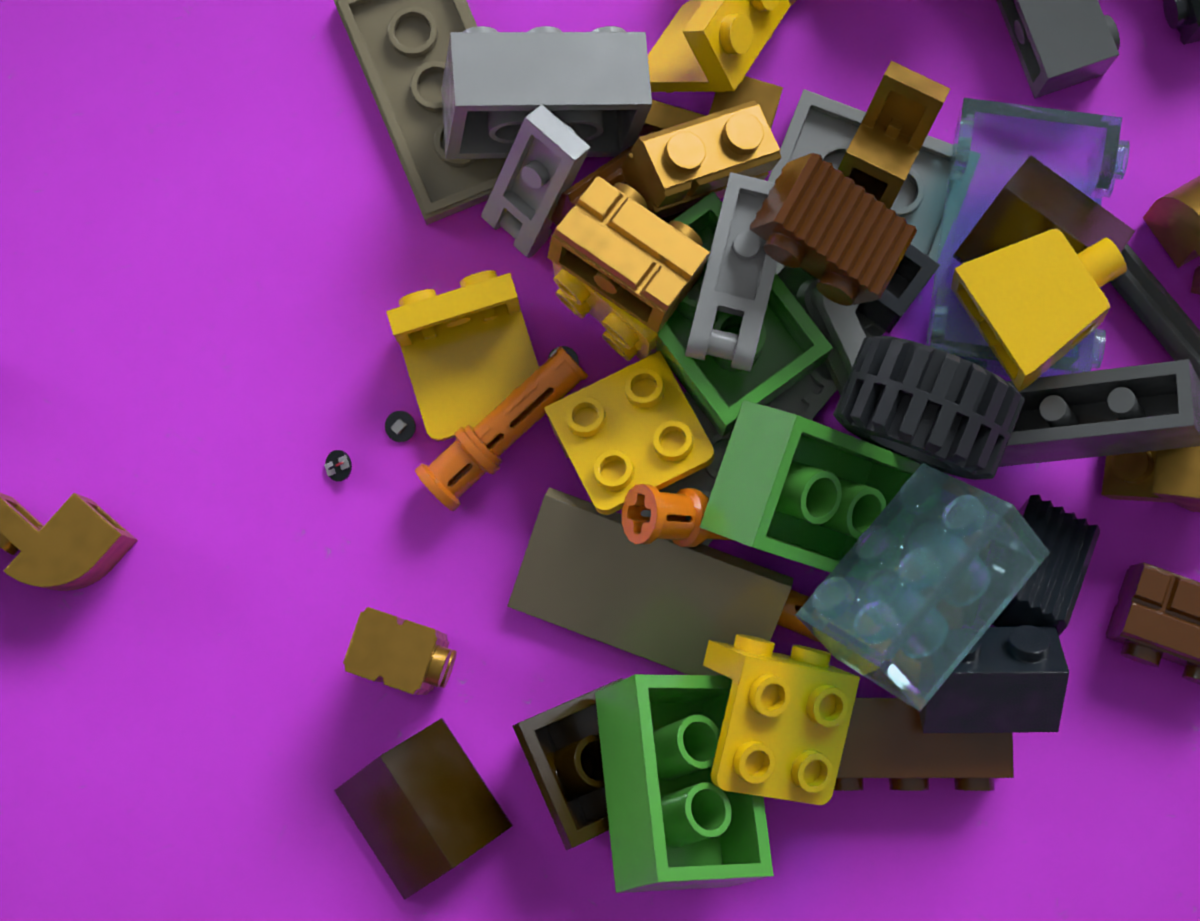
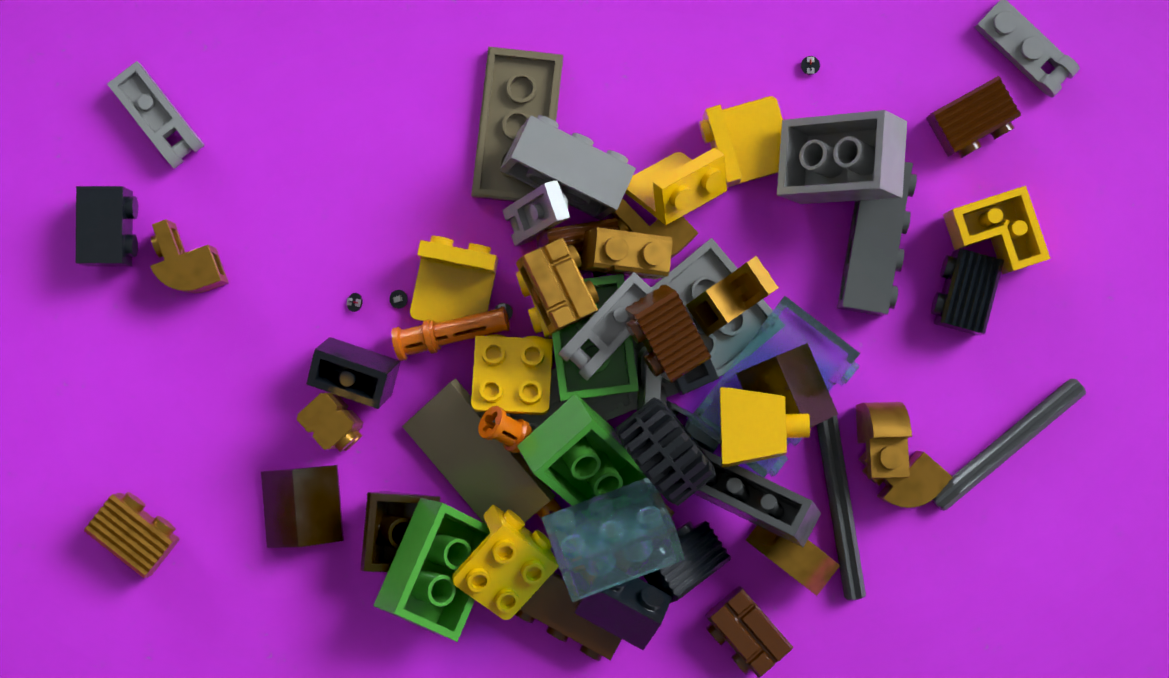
camera: 25 degrees right, 5 degrees up
none -> black brick [306,337,401,409]

